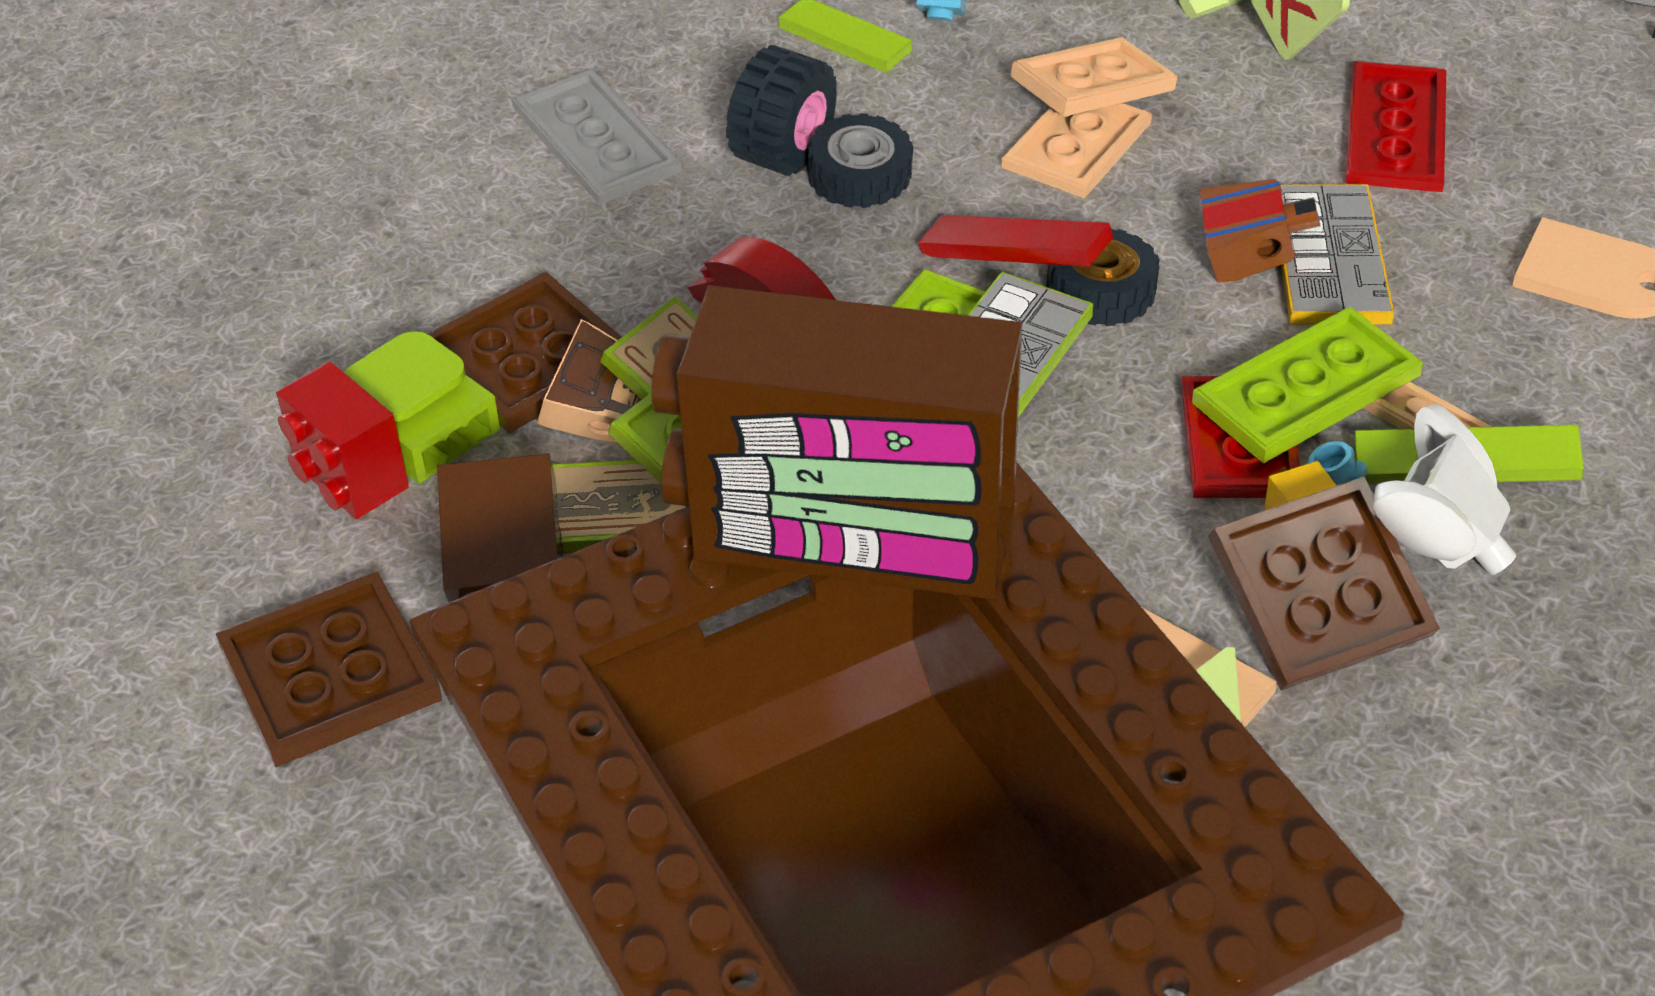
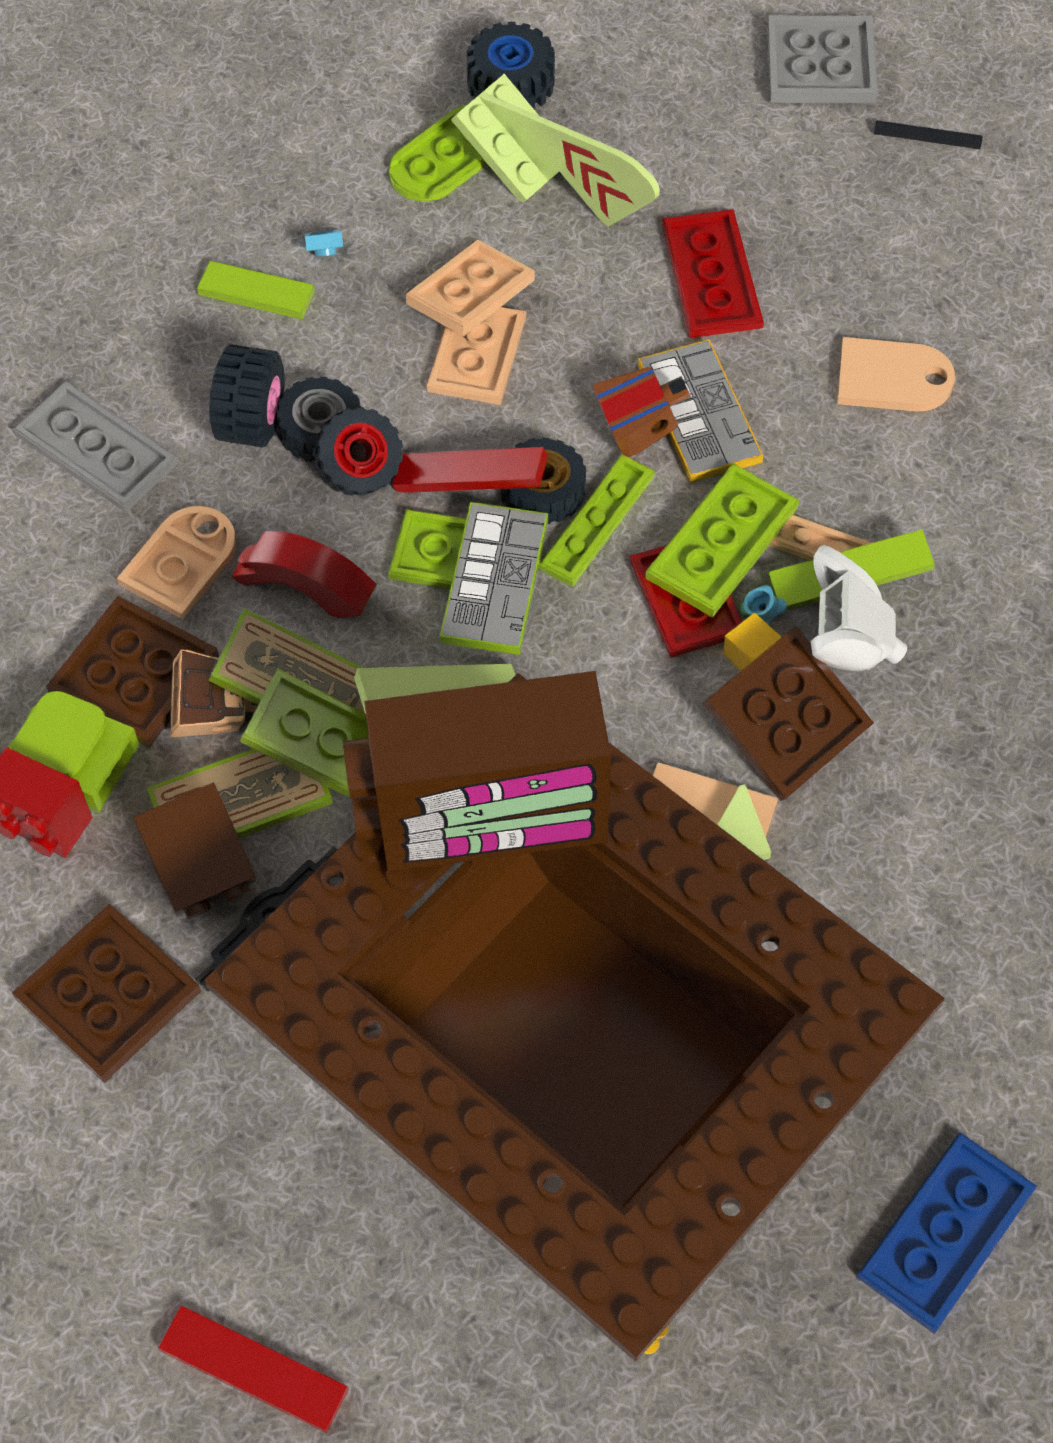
camera: 20 degrees left, 15 degrees up
none -> light nougat tile [117,506,236,620]
none -> black wheel [313,407,403,496]
none -> lime tile [539,454,655,587]

